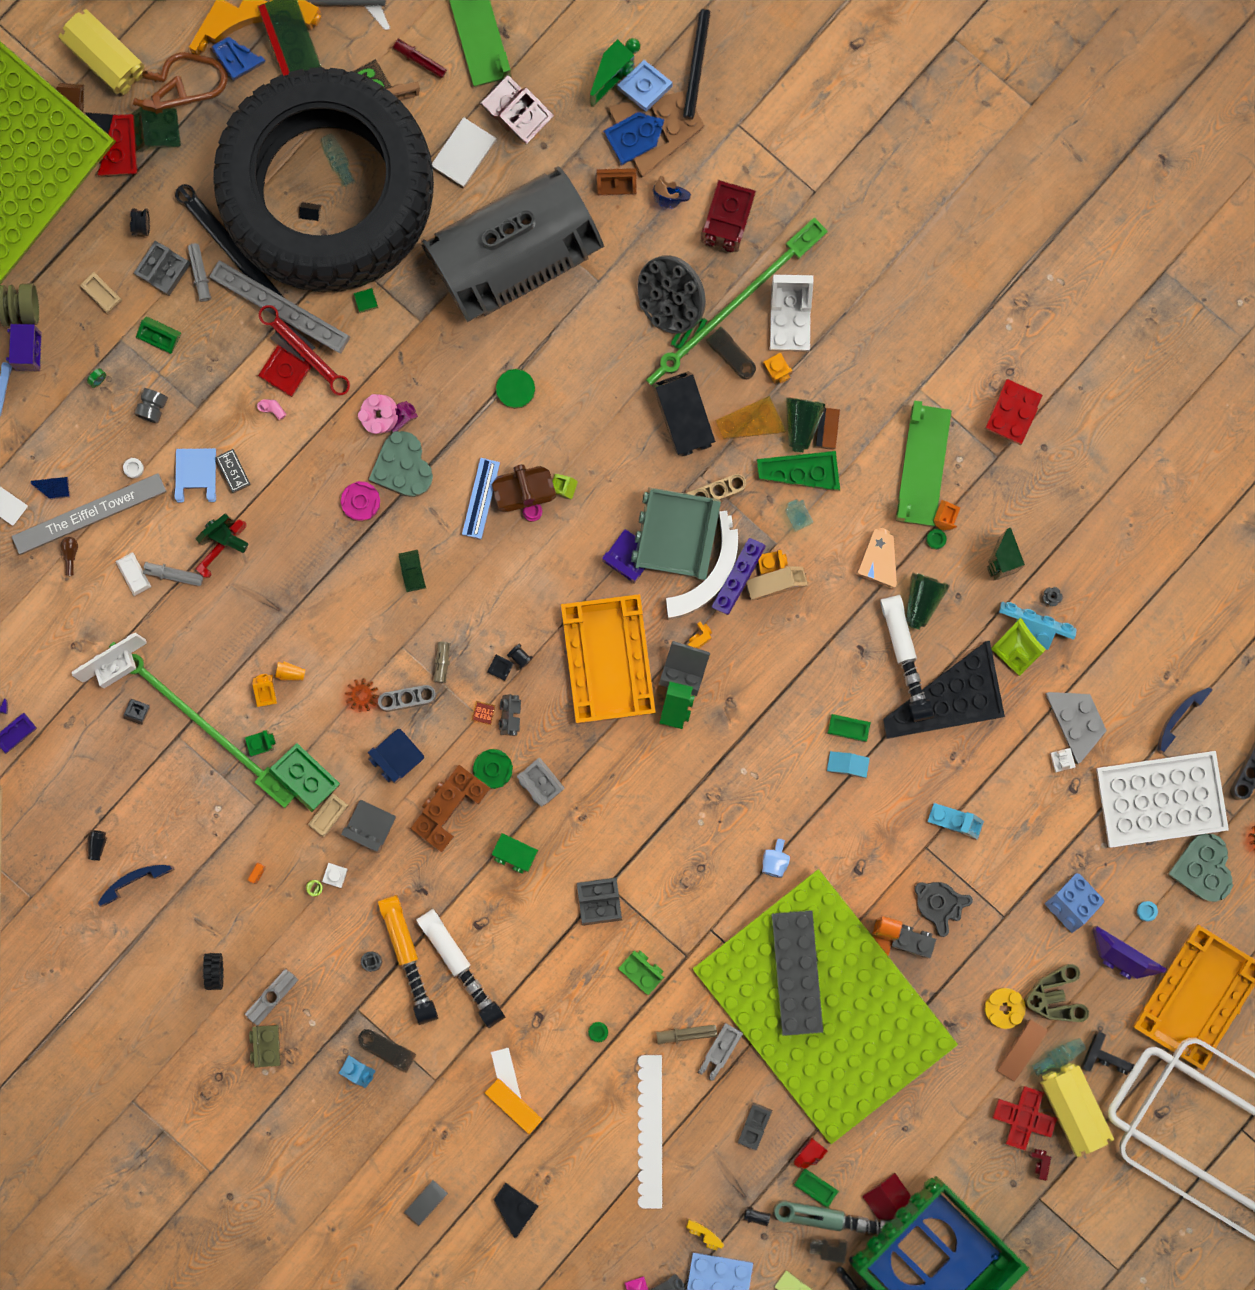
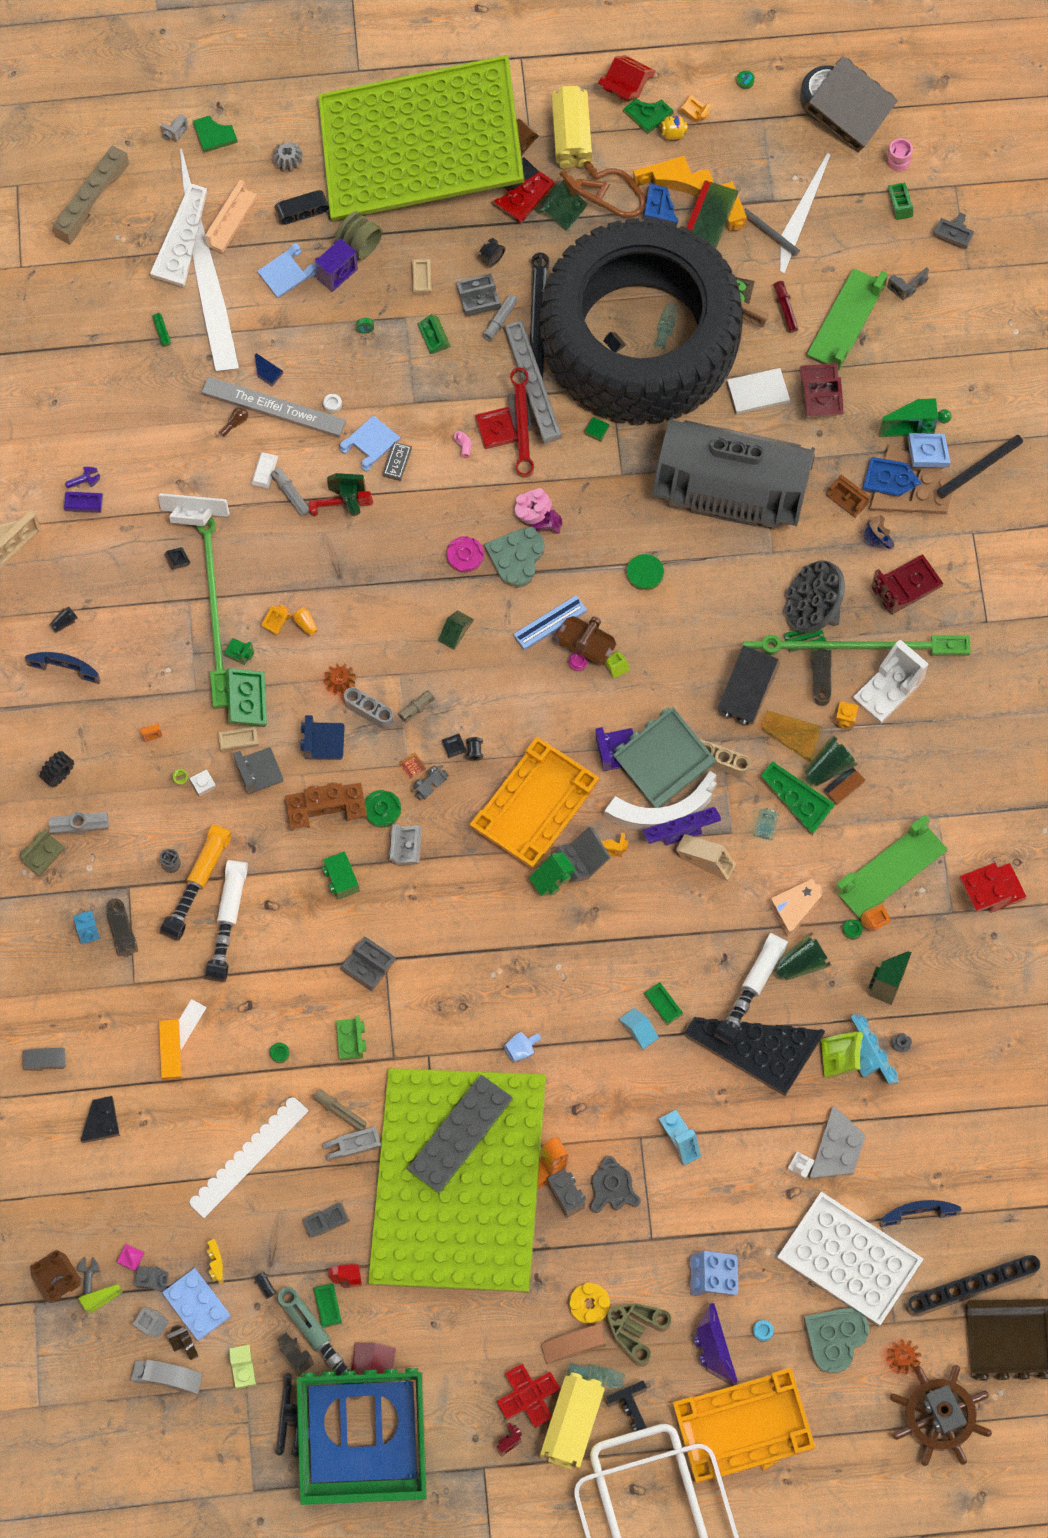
camera: 45 degrees right, 15 degrees down
dark grey wheel [134,388,168,423] -> none
light orange bracket [758,550,788,575] -> none

